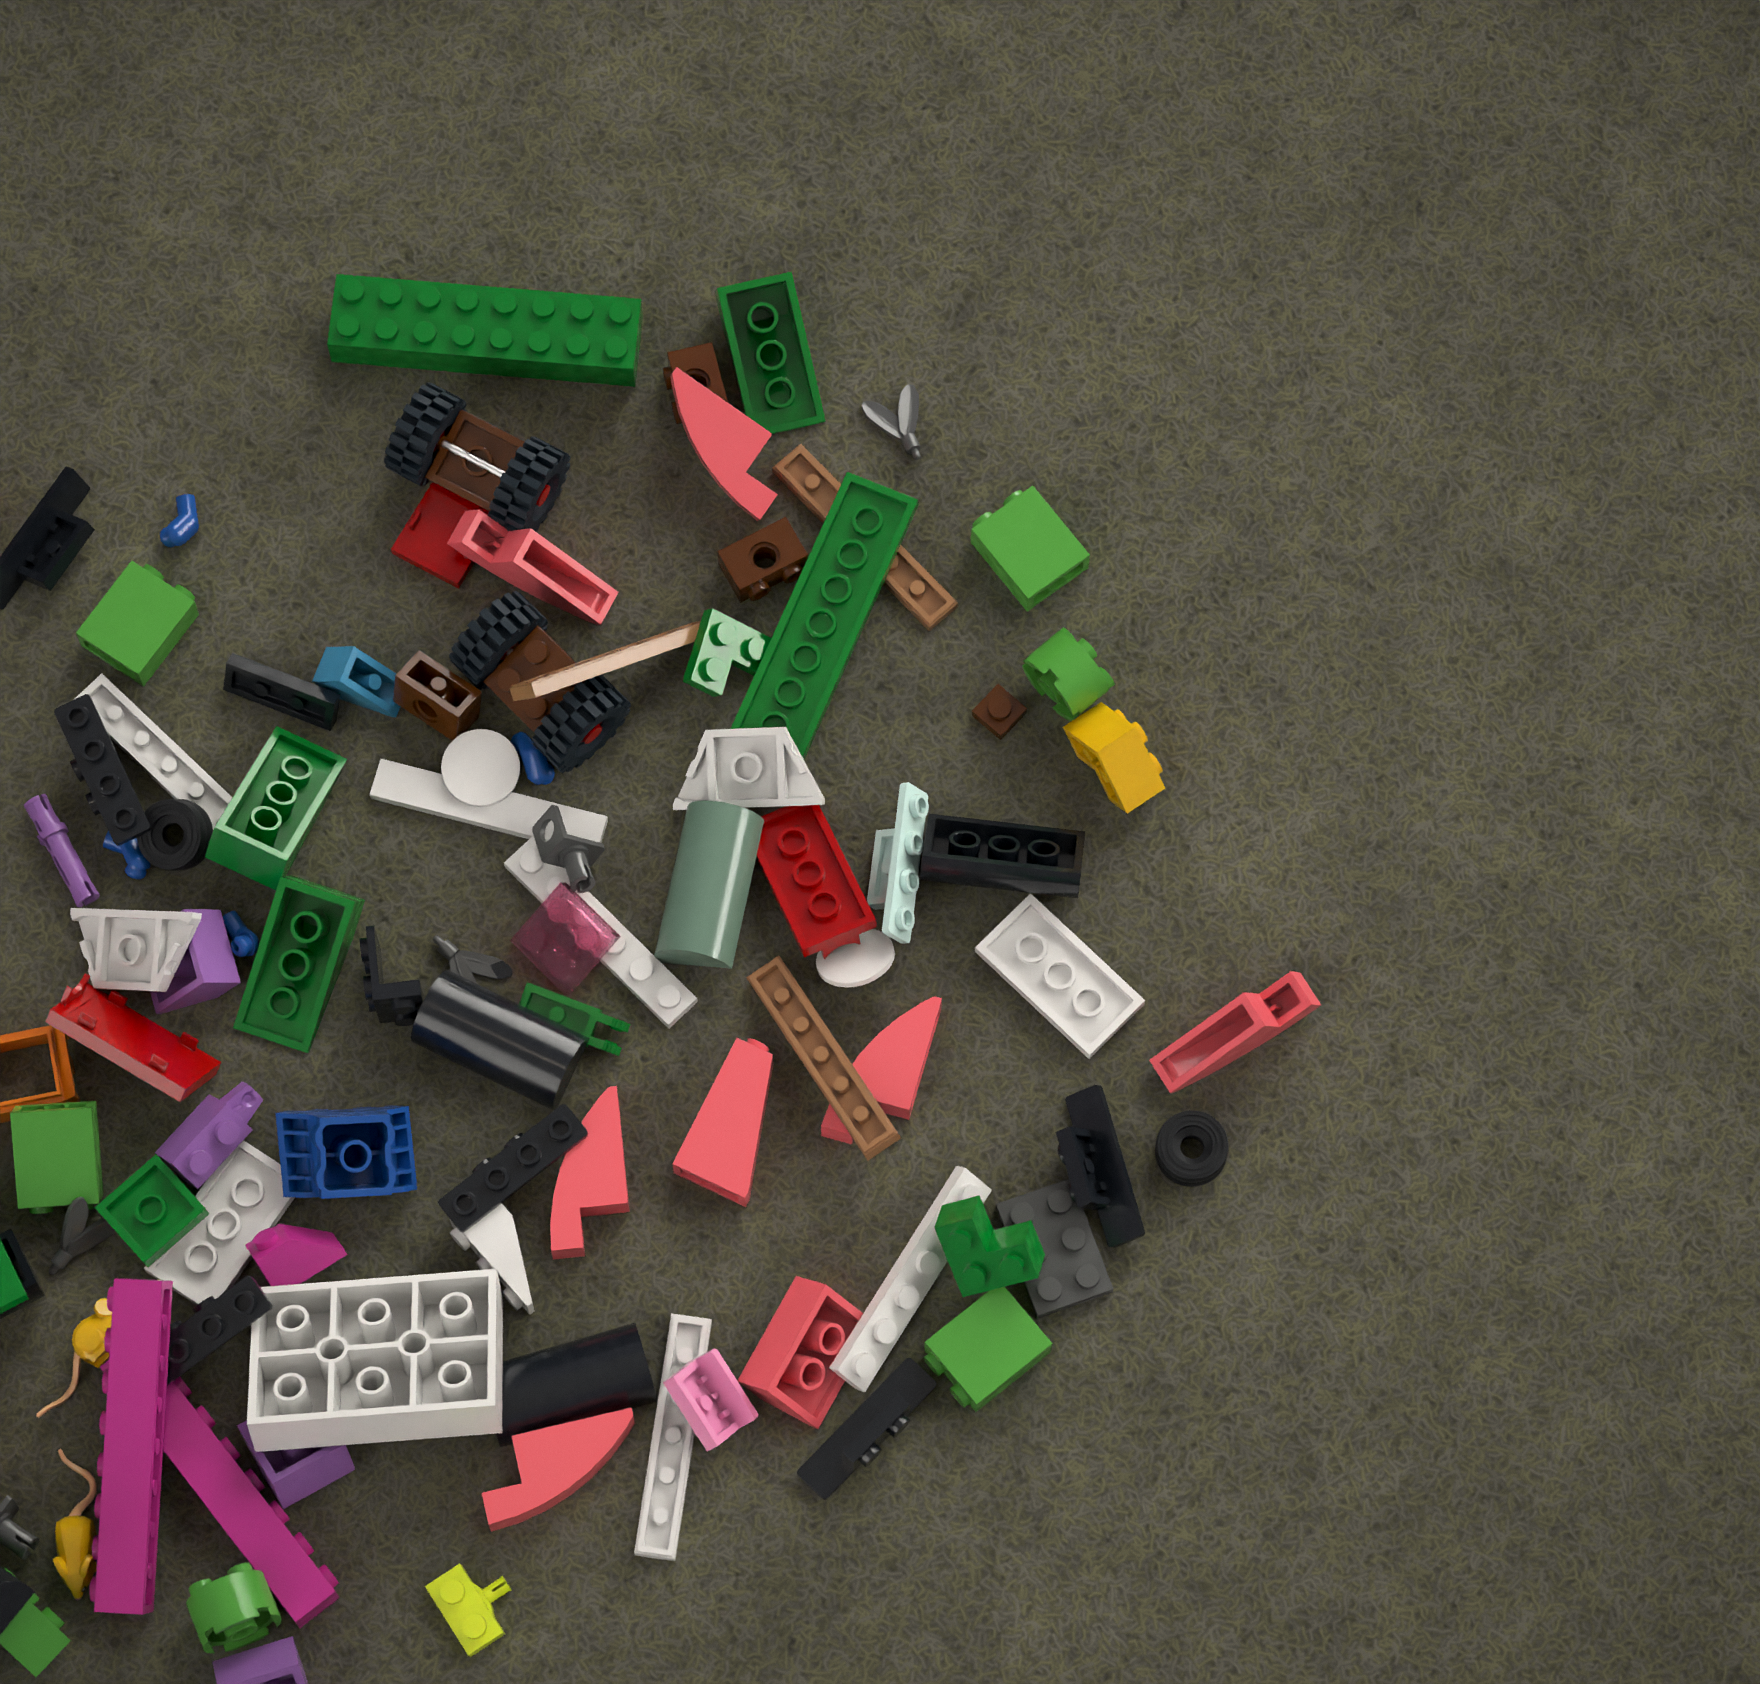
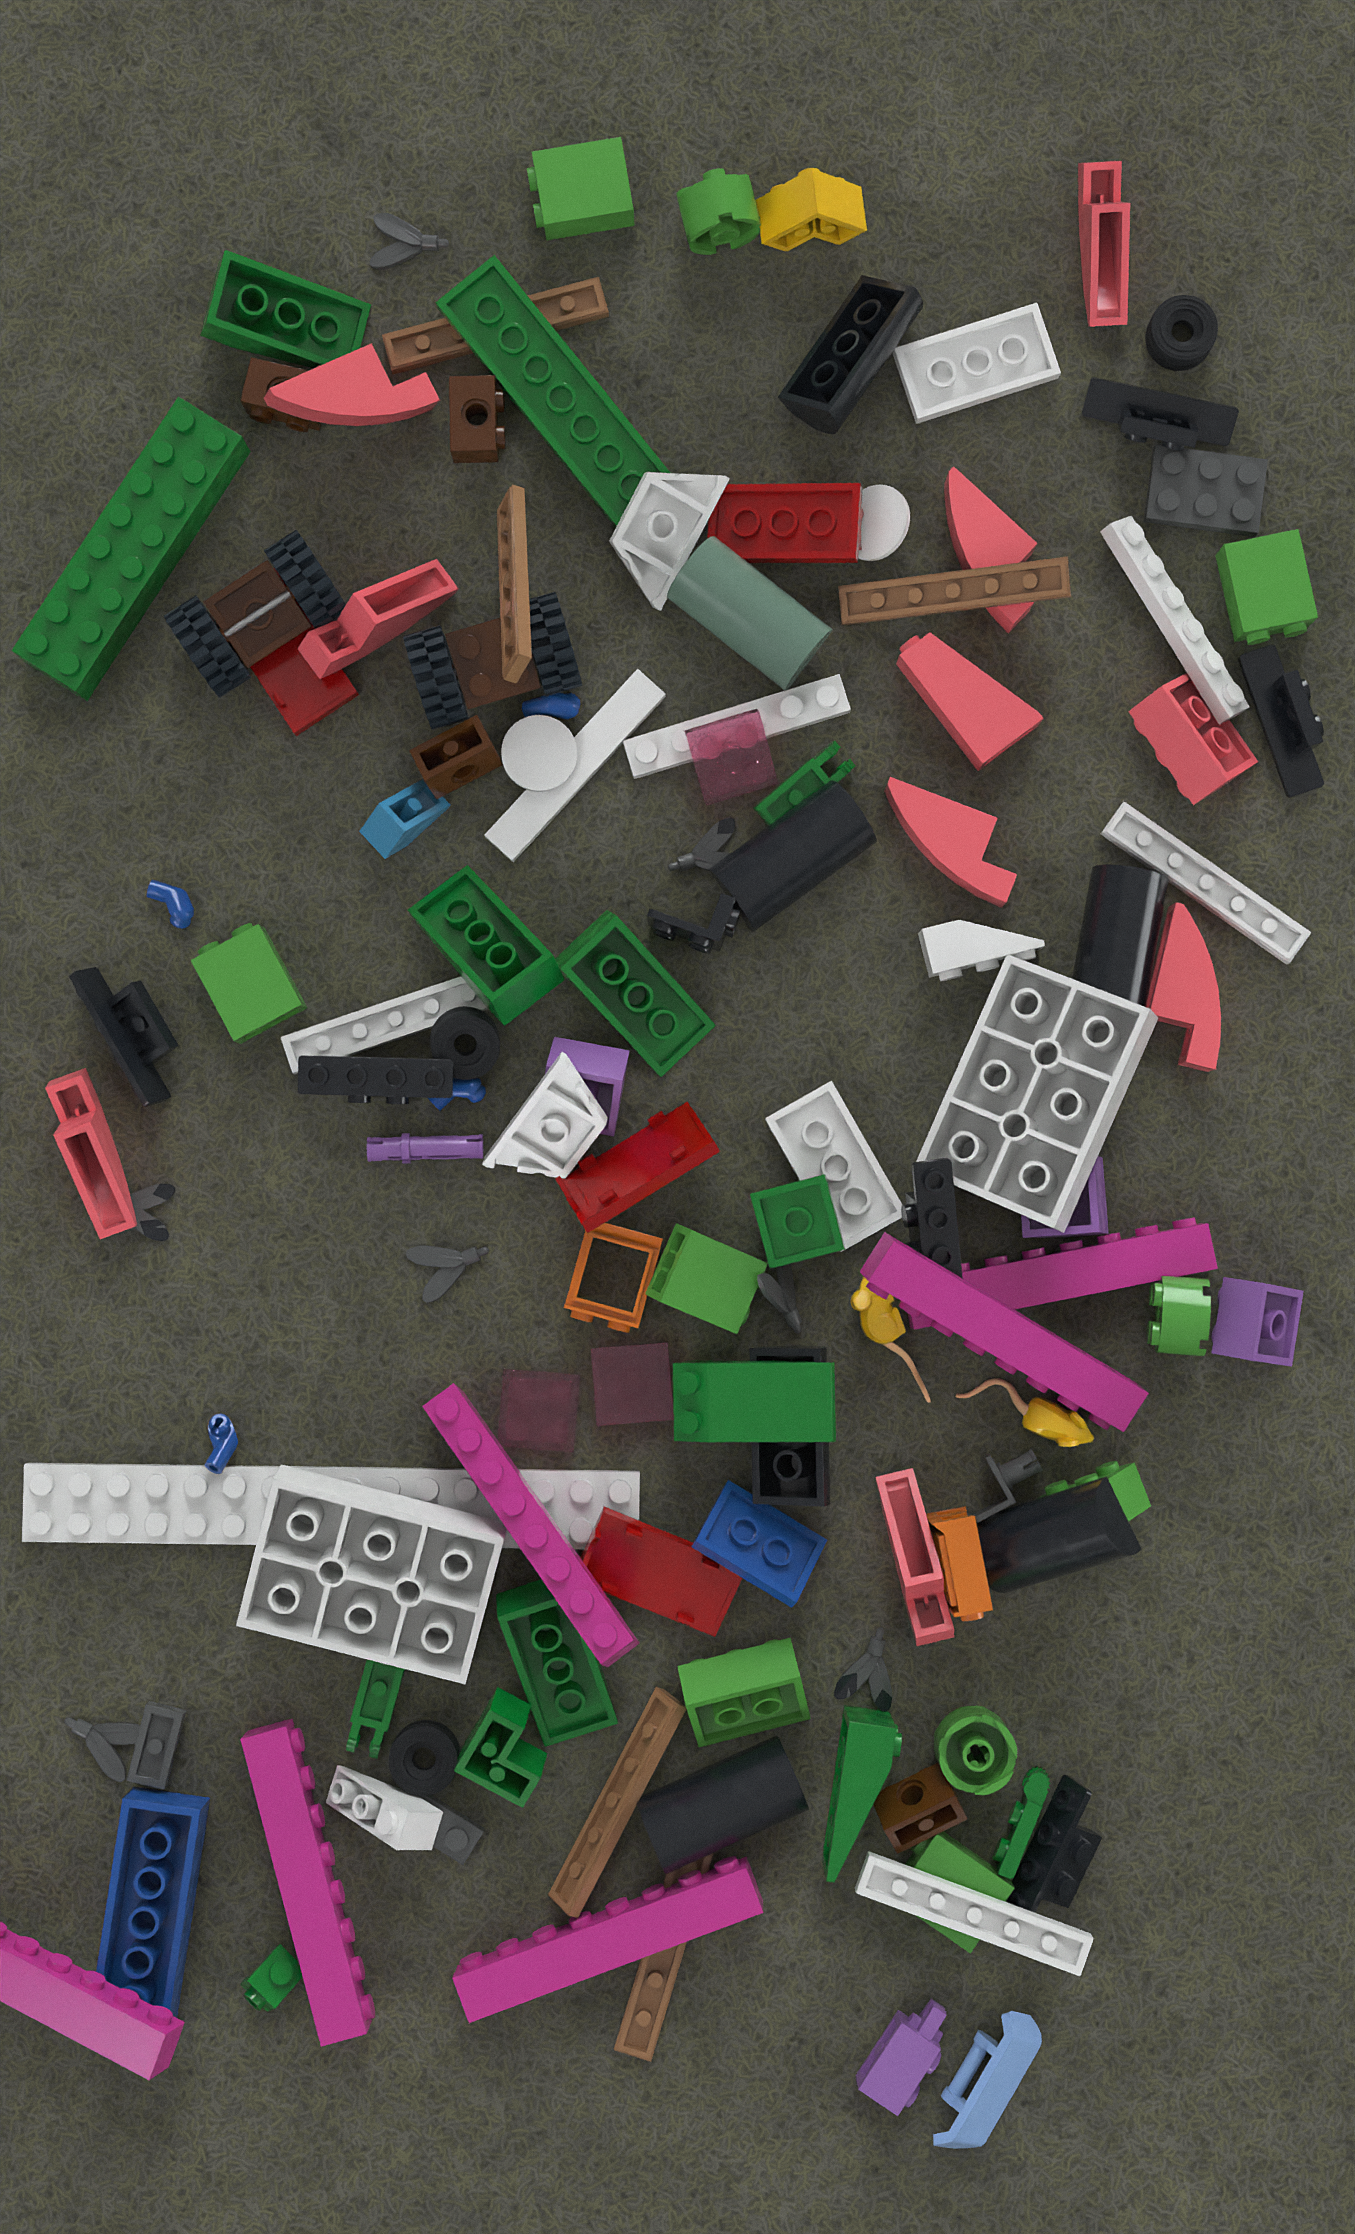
camera: 60 degrees left, 15 degrees up
medium lavender hinge [154,1082,263,1189] -> none
black plate [223,653,340,731] -> none
blue arm [223,911,259,957] -> none
dark pink slope [245,1223,347,1286] -> none
blue slope [276,1105,417,1199] -> none
neon yellow plate [425,1563,512,1657] -> none
black bracket [438,1104,588,1233] -> none
dark grey bracket [532,805,605,893] -> none
bright pink bracket [663,1349,759,1452] -> none
plate [682,608,771,697] -> none
light aqua bracket [867,782,929,944] -> none
green brick [934,1195,1045,1297] -> none
reddish brown plate [972,684,1027,740] -> none

